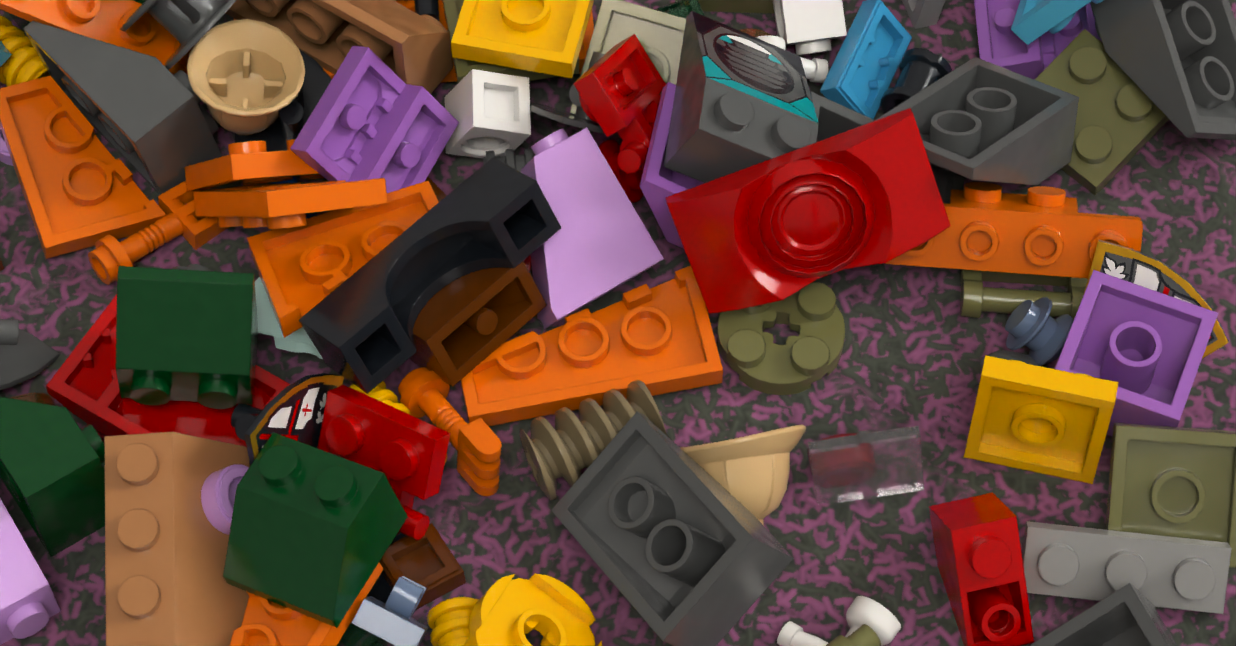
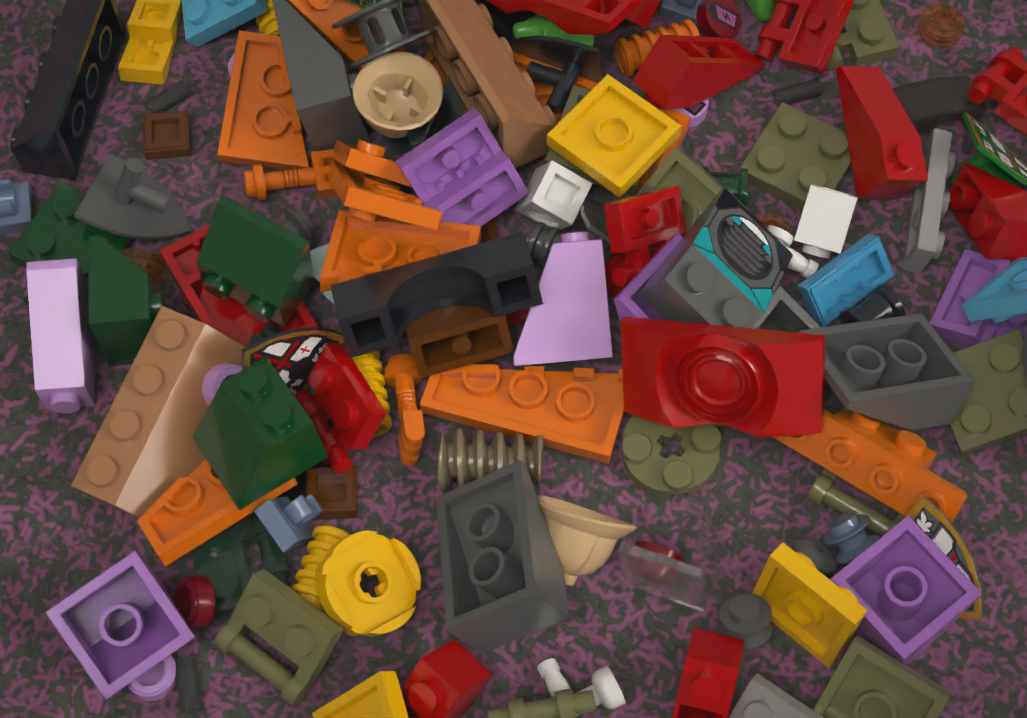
camera: 30 degrees right, 5 degrees up
none -> dark grey wheel [719,593,773,650]

